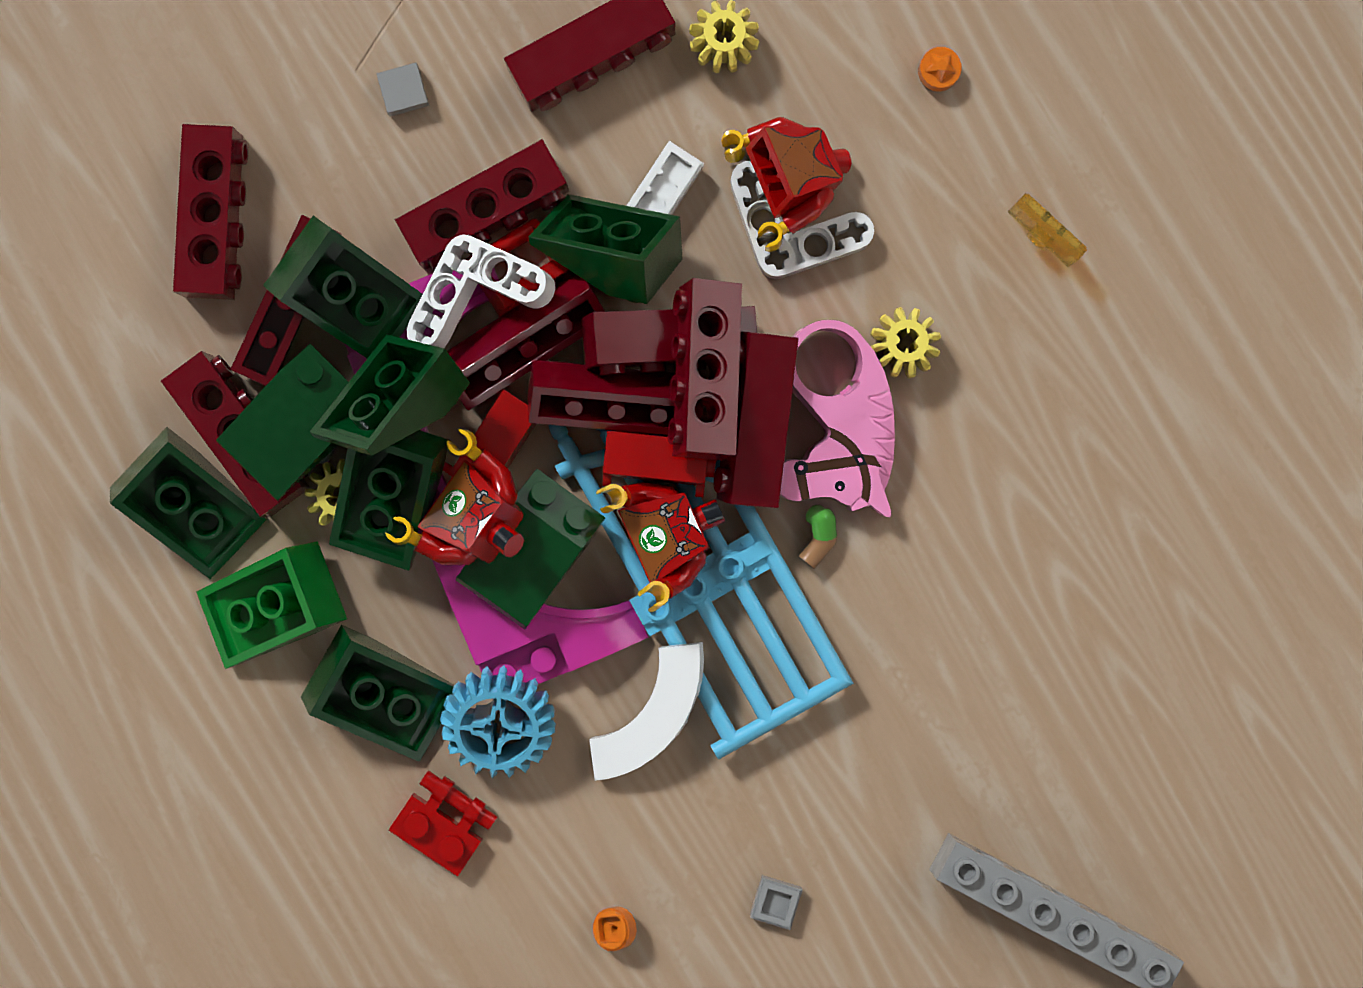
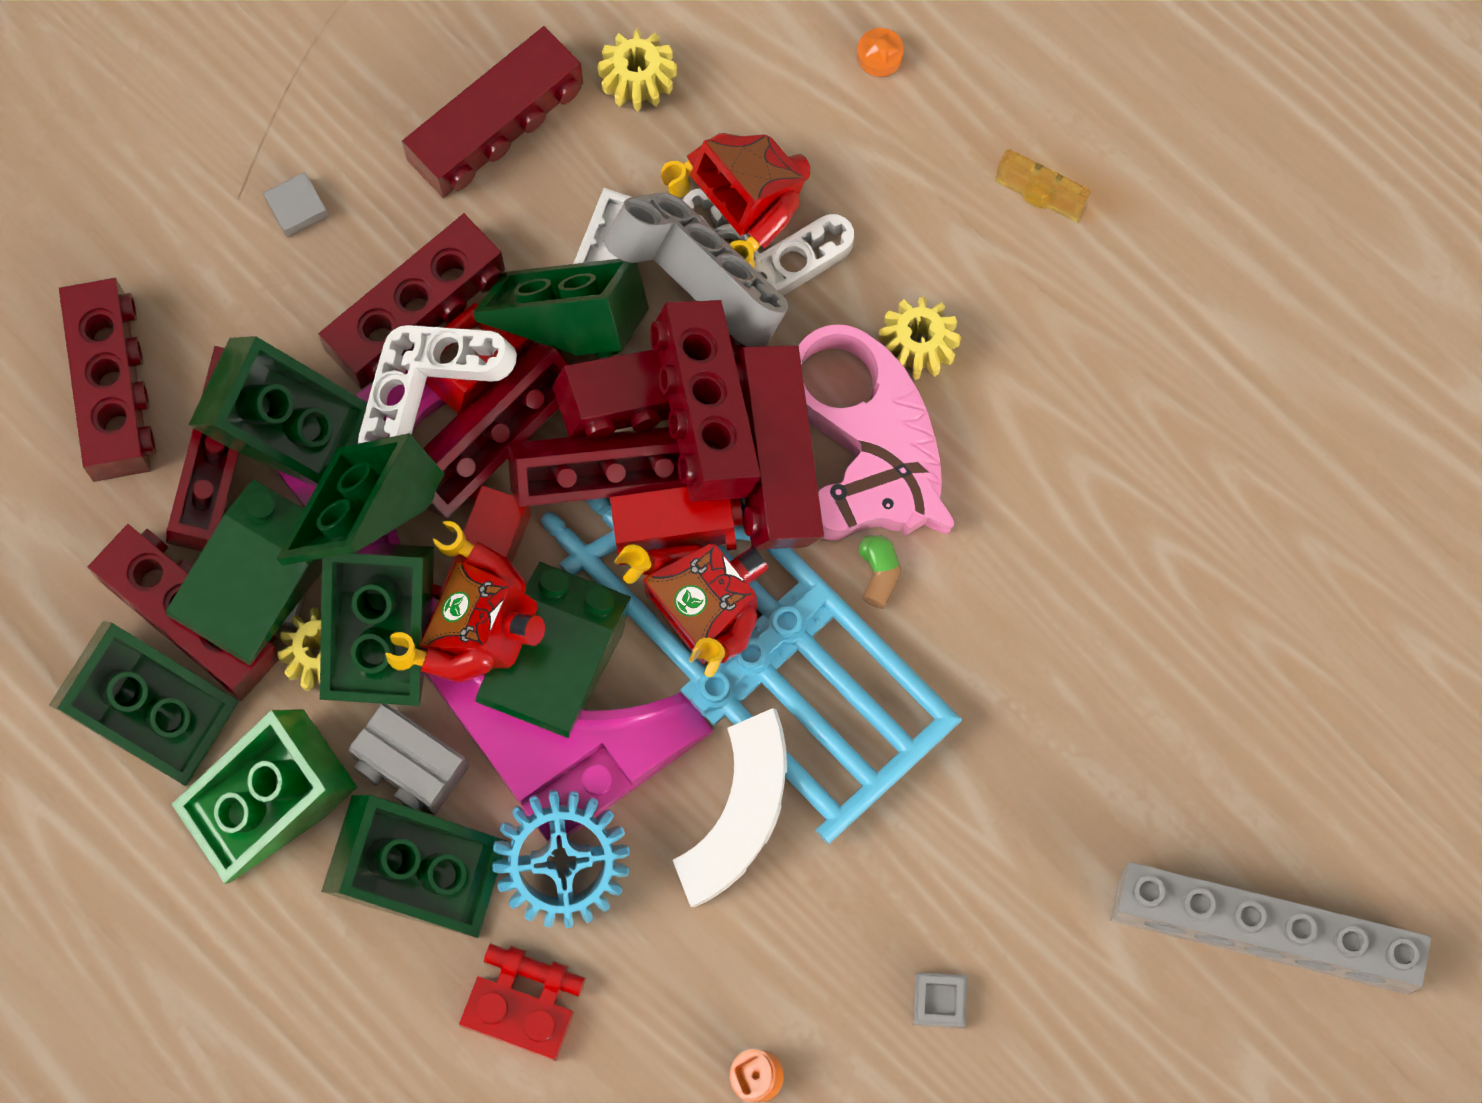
camera: 10 degrees left, 15 degrees down
none -> light grey brick [348,704,469,814]
none -> light grey beam [603,193,788,347]

